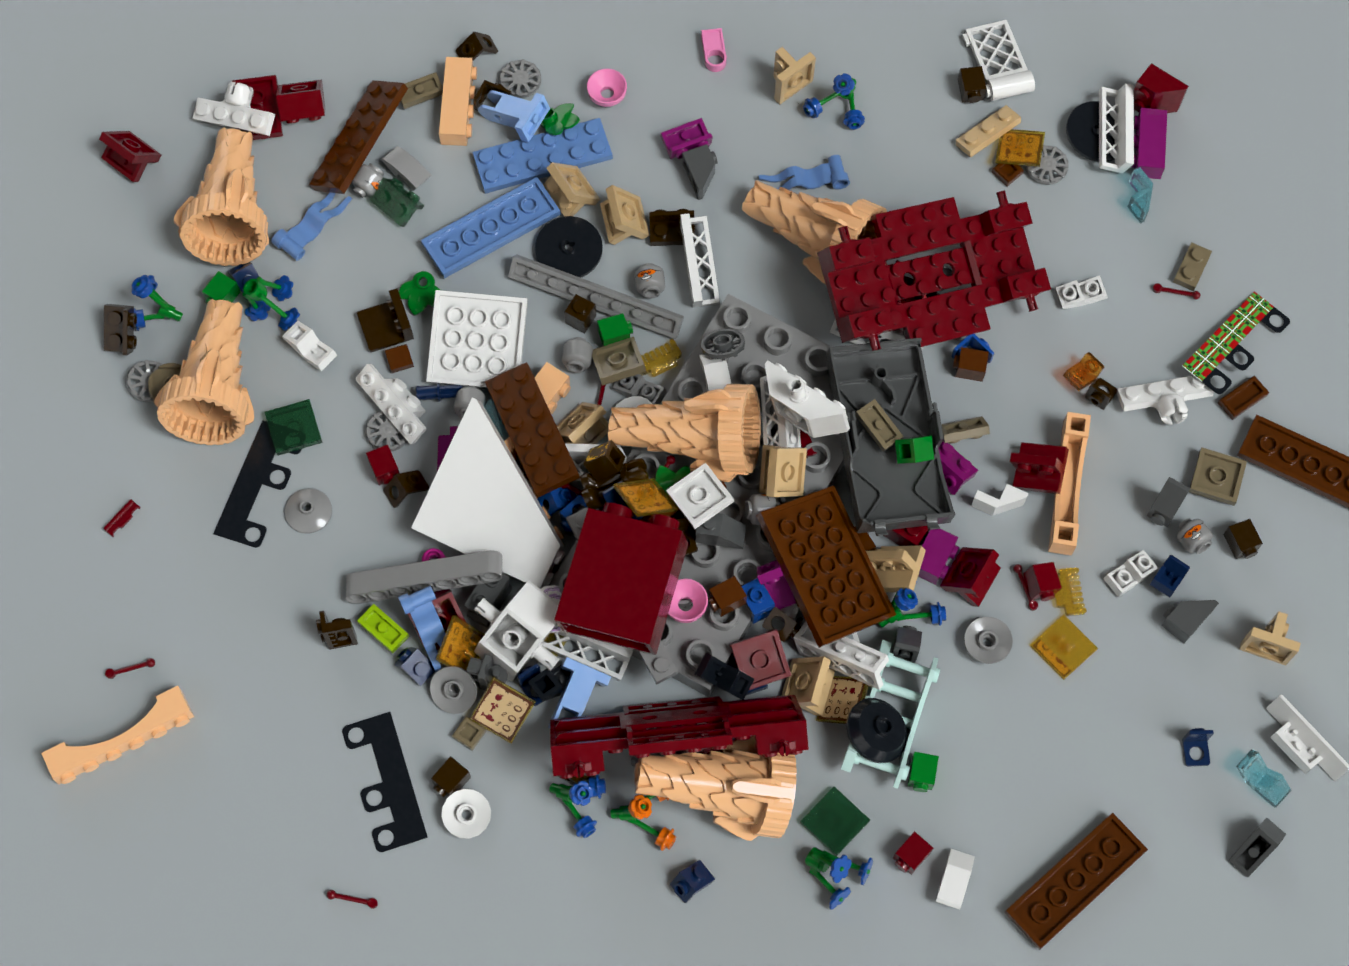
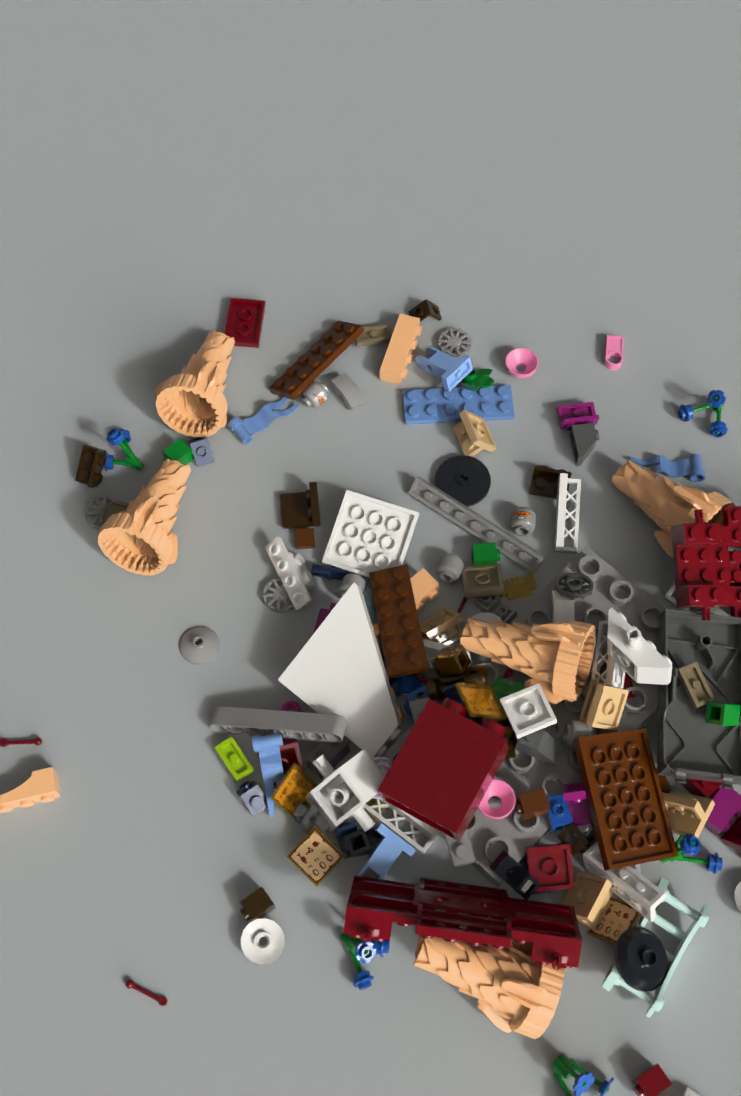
camera: 15 degrees right, 5 degrees down
dark red bracket [99,131,162,182] -> none
dark red piece [103,499,141,537] -> none
white plate [192,82,275,136] -> none
black piece [213,420,306,548] -> none
plant [242,275,300,331] -> none
clear green tile [265,399,323,456] -> none
dark red slope [276,79,325,123] -> none
white slope [282,321,337,371] -> none
dark brown bracket [316,611,358,650] -> none
black piece [342,712,428,852] -> none
dark red brick [366,444,399,485] -> none
clear green bracket [369,178,425,227] -> none
dark brown bracket [383,470,430,508] -> none
green plate [399,271,440,316] -> none
medium blue plate [421,177,561,279] -> none
light grey dish [430,666,477,714] -> none
dark tan tile [452,716,486,751] -> none
dark brown bracket [473,80,512,111] -> none
dark brown brick [564,294,596,334] -> none
tan bracket [600,185,650,245] -> none
orange plant [610,795,677,851] -> none
dark blue bracket [670,860,715,903] -> none
tan bracket [773,47,816,105] -> none
clear green tile [800,787,870,856] -> none
dark grey slope [892,626,922,663] -> none
green brick [907,752,939,792] -> none

